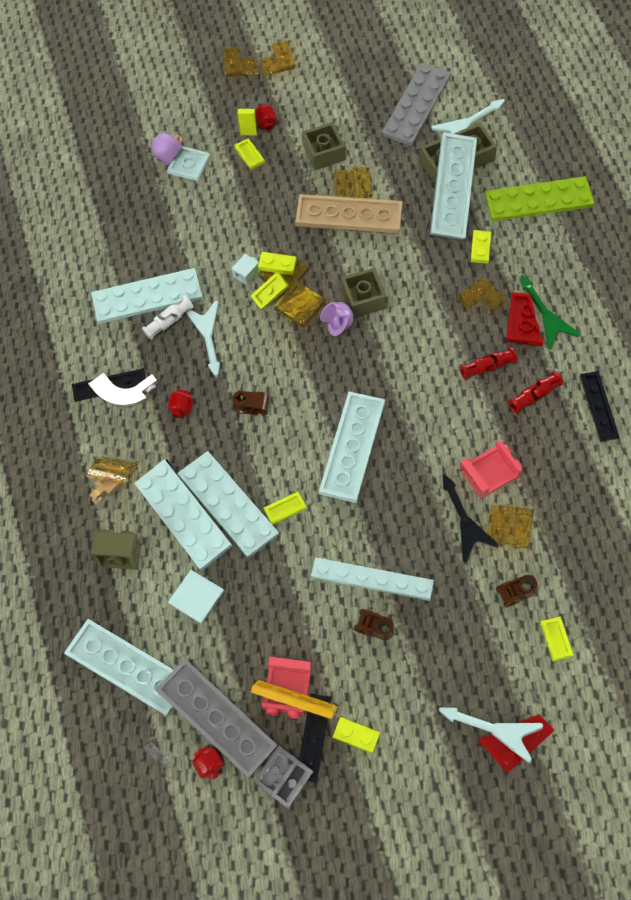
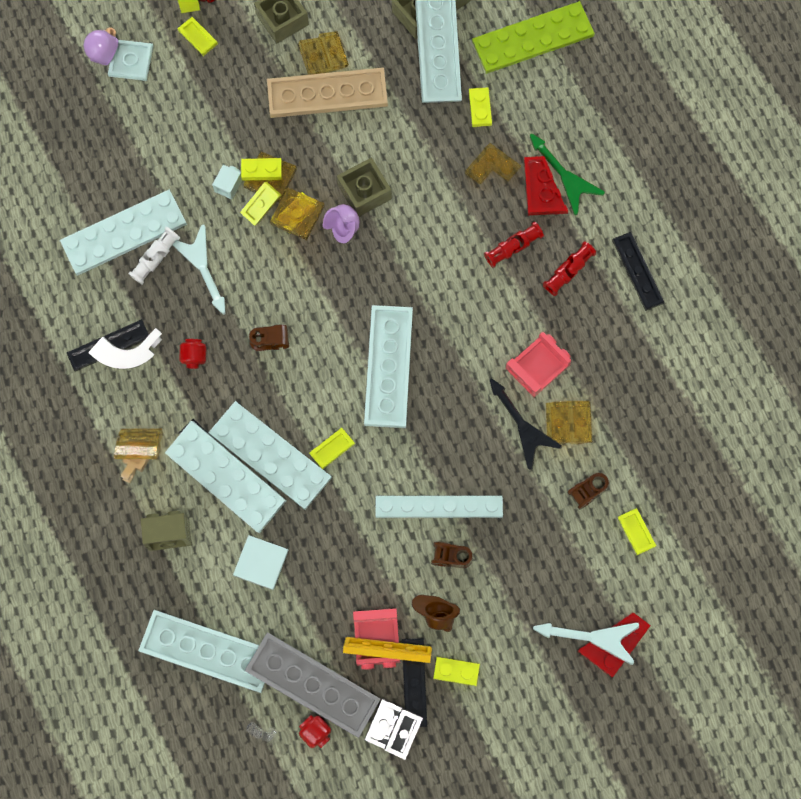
camera: 15 degrees left, 10 degrees up
none -> reddish brown piece [412,594,460,632]

